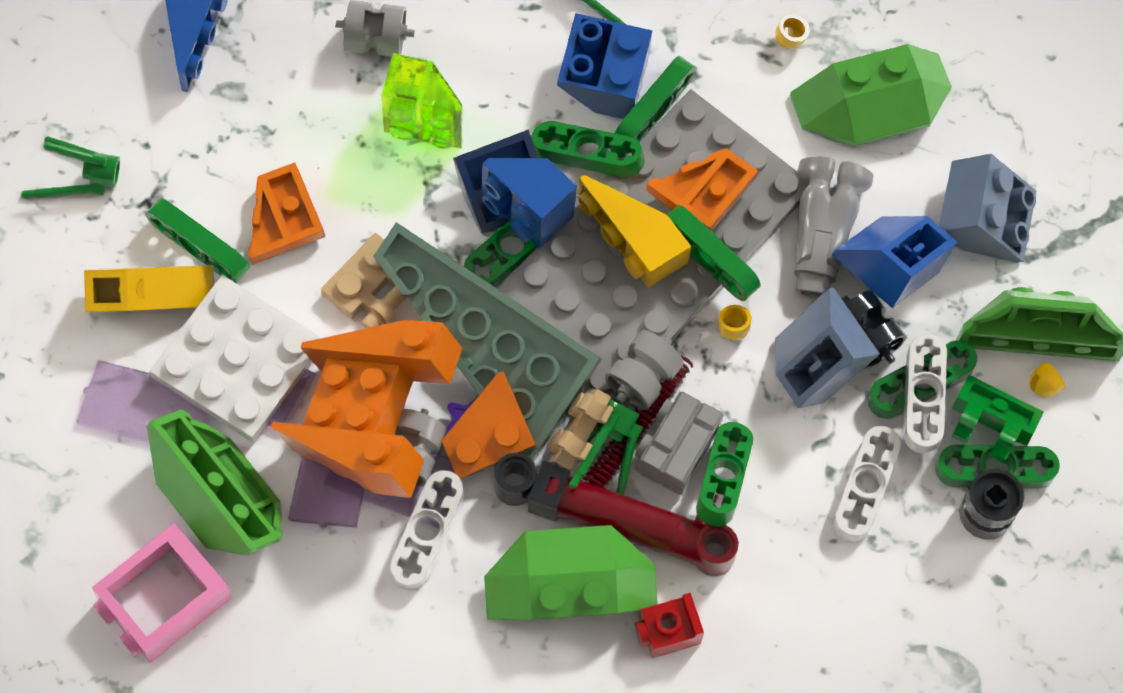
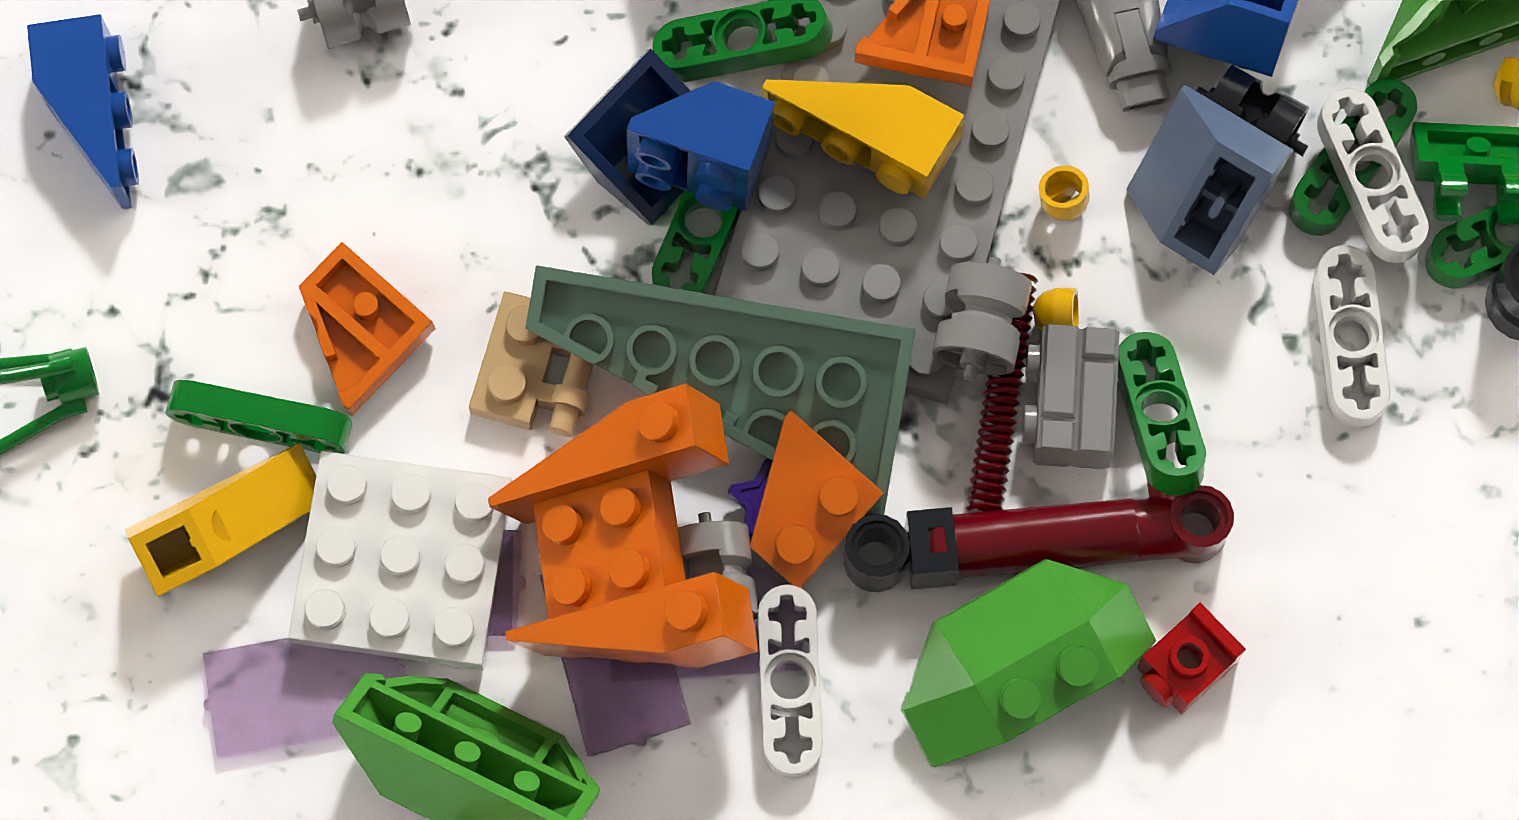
camera: 20 degrees left, 5 degrees up
clear neon green slope [381,53,463,149] -> none
tan plate [546,389,614,470] -> none
green plant [569,399,643,495] -> none
green beam [667,205,761,301] -> none
none -> yellow hinge [1032,288,1079,332]

